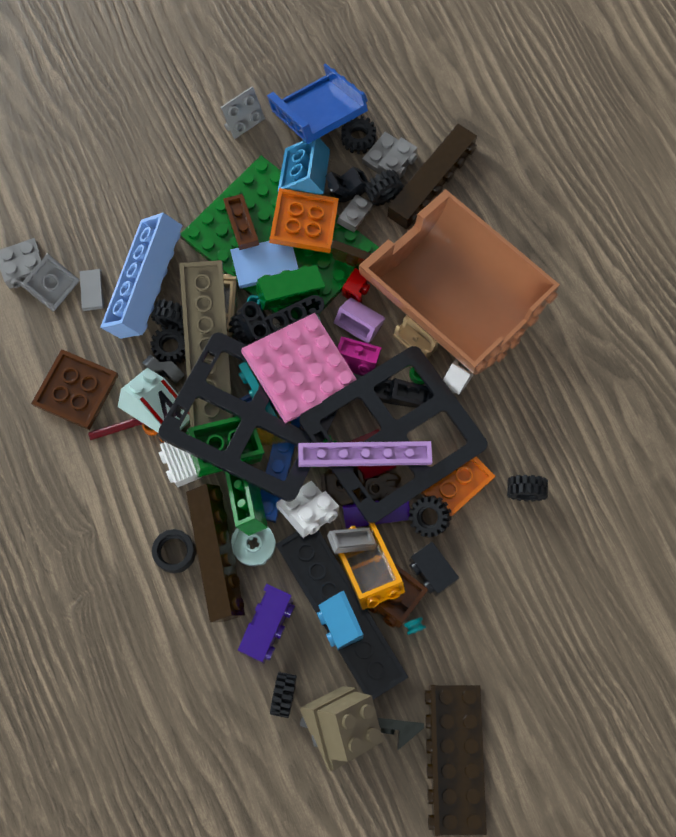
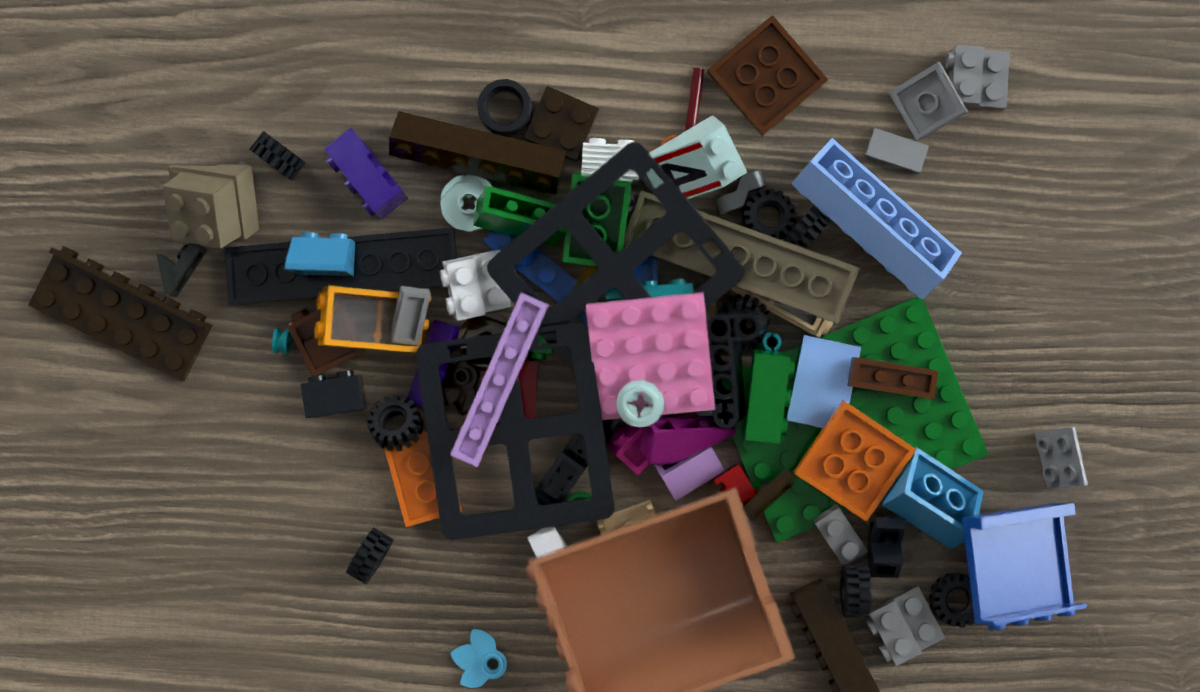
camera: 115 degrees right, 15 degrees up
none -> medium azure plate [450,629,507,688]
none -> dark brown plate [524,86,599,162]
none -> light aqua gear [617,379,664,427]
none -> magenta slope [640,416,736,465]

